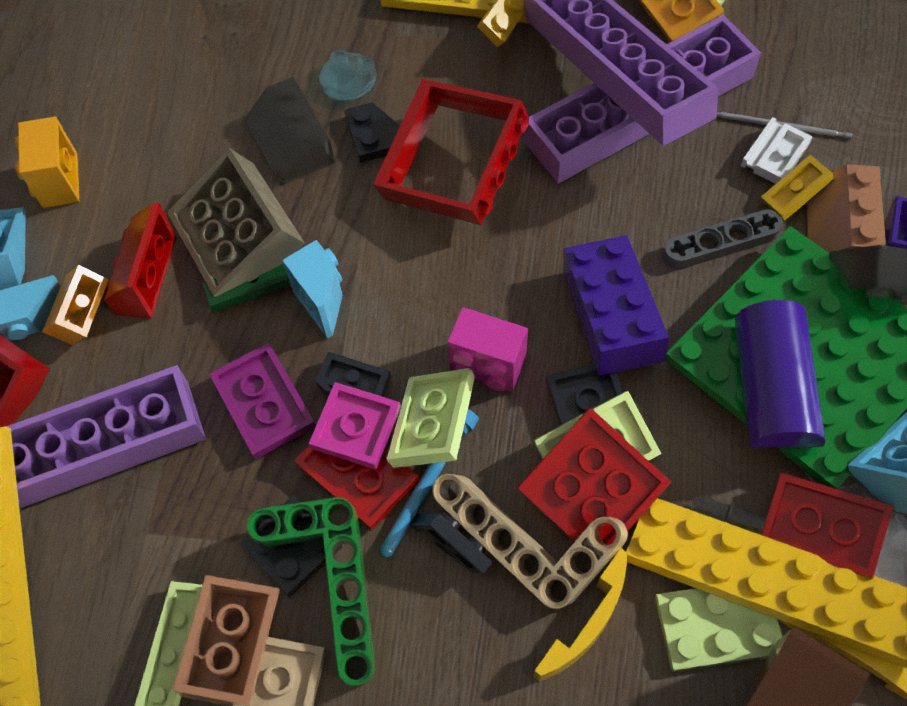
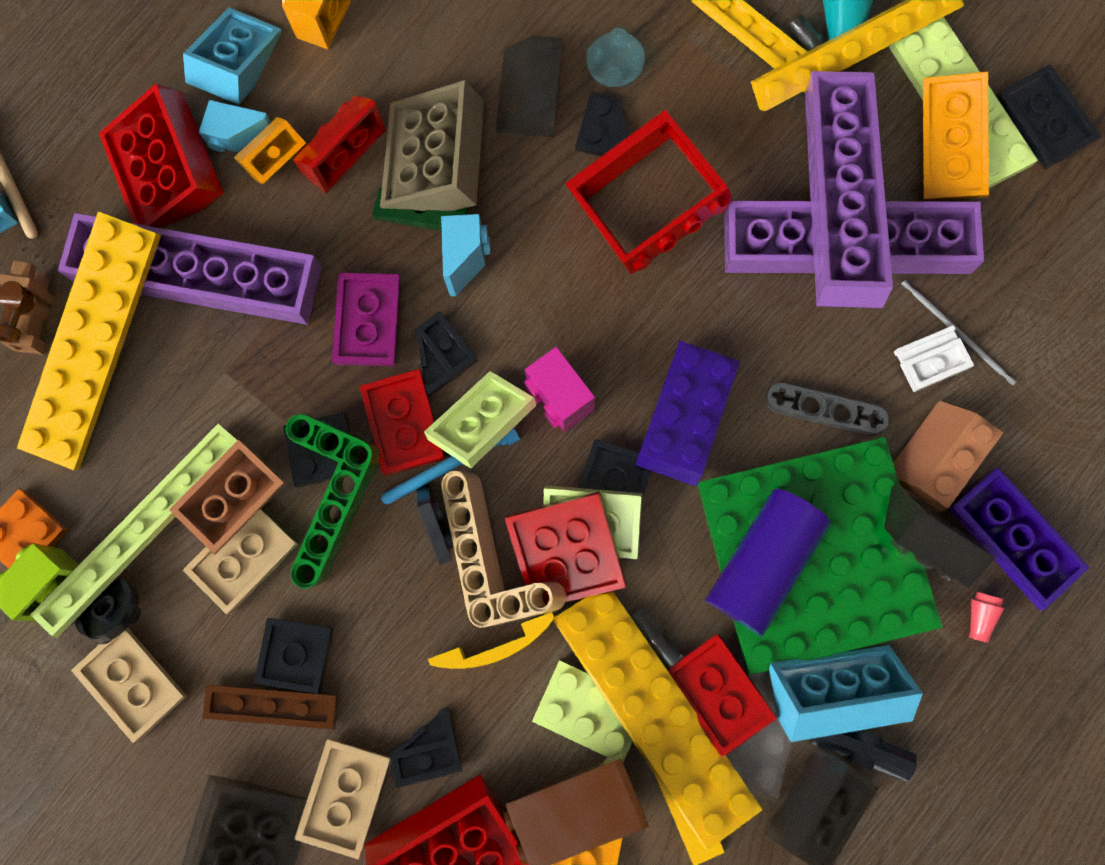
camera: 35 degrees right, 15 degrees up
dark pink plate [308,382,401,470] -> none
yellow plate [761,155,834,221] -> none

